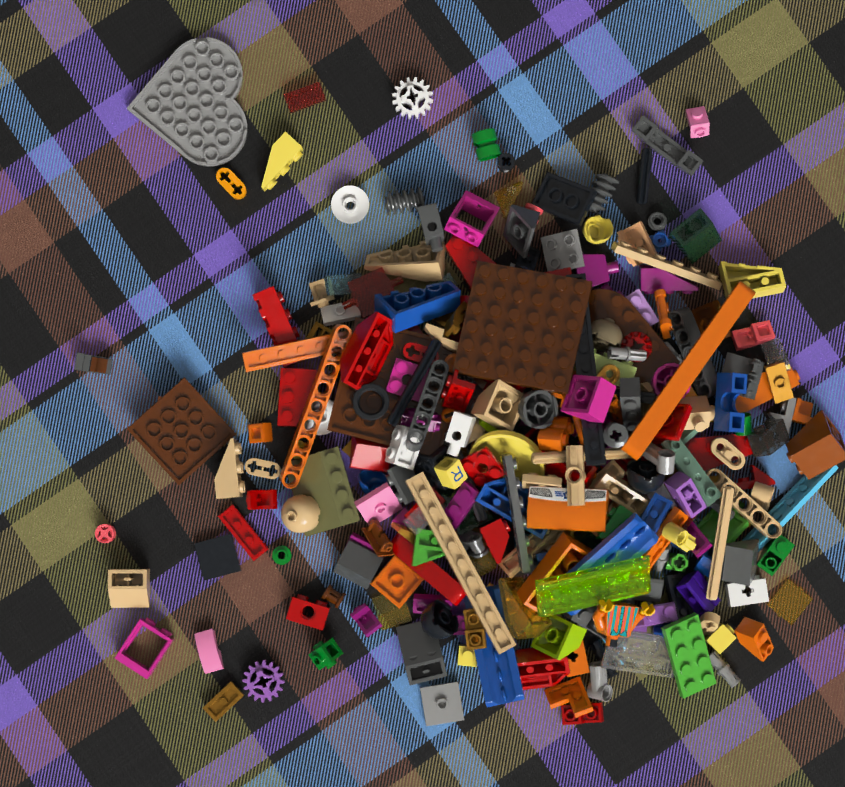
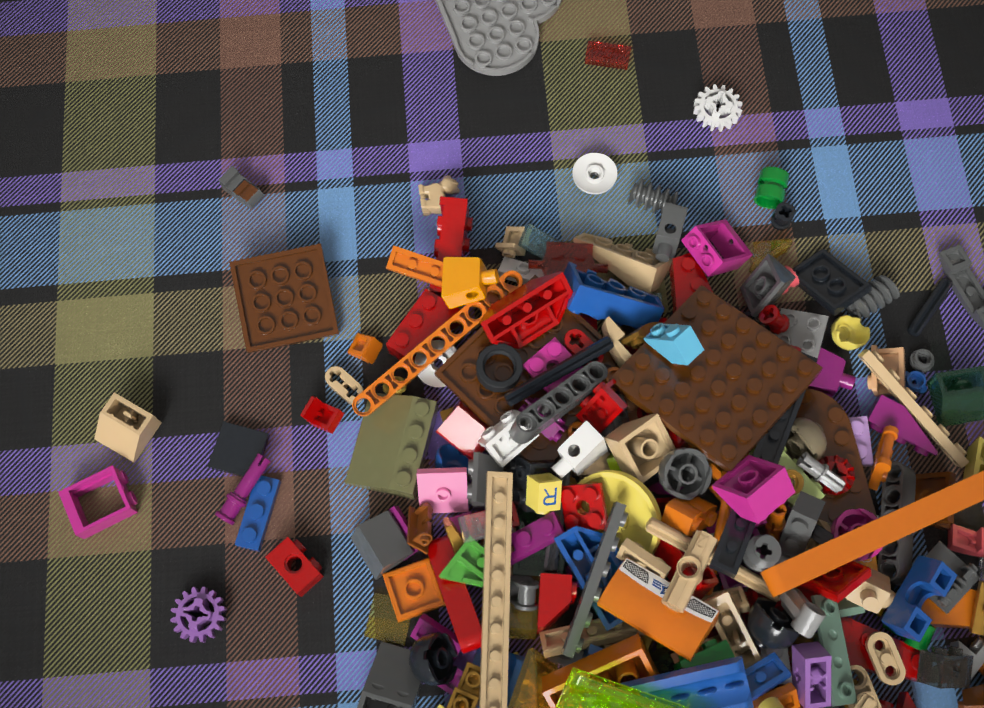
camera: 30 degrees right, 15 degrees down
coral wheel [95,524,116,543] -> none
bright pink slope [194,629,224,674] -> none
pearl gold plate [203,681,244,722] -> none
tan slope [214,438,246,499] -> none
light orange beam [216,168,247,200] -> none
red tile [218,504,269,561] -> none
light yellow slope [261,132,303,191] -> none
green plate [272,546,292,565] -> none
tan cylinder [281,494,320,533] -> none
green brick [308,638,344,670] -> none
reddish brown bush [321,584,346,608] -> none
magenta bracket [350,603,383,638] -> none
none -> magenta pin [215,453,271,525]
none -> blue plate [235,475,281,552]
none -> tan animal [418,175,460,216]
none -> light orange torso [441,257,499,309]
none -> medium azure slope [643,323,704,365]
none -> red bush [759,304,790,334]

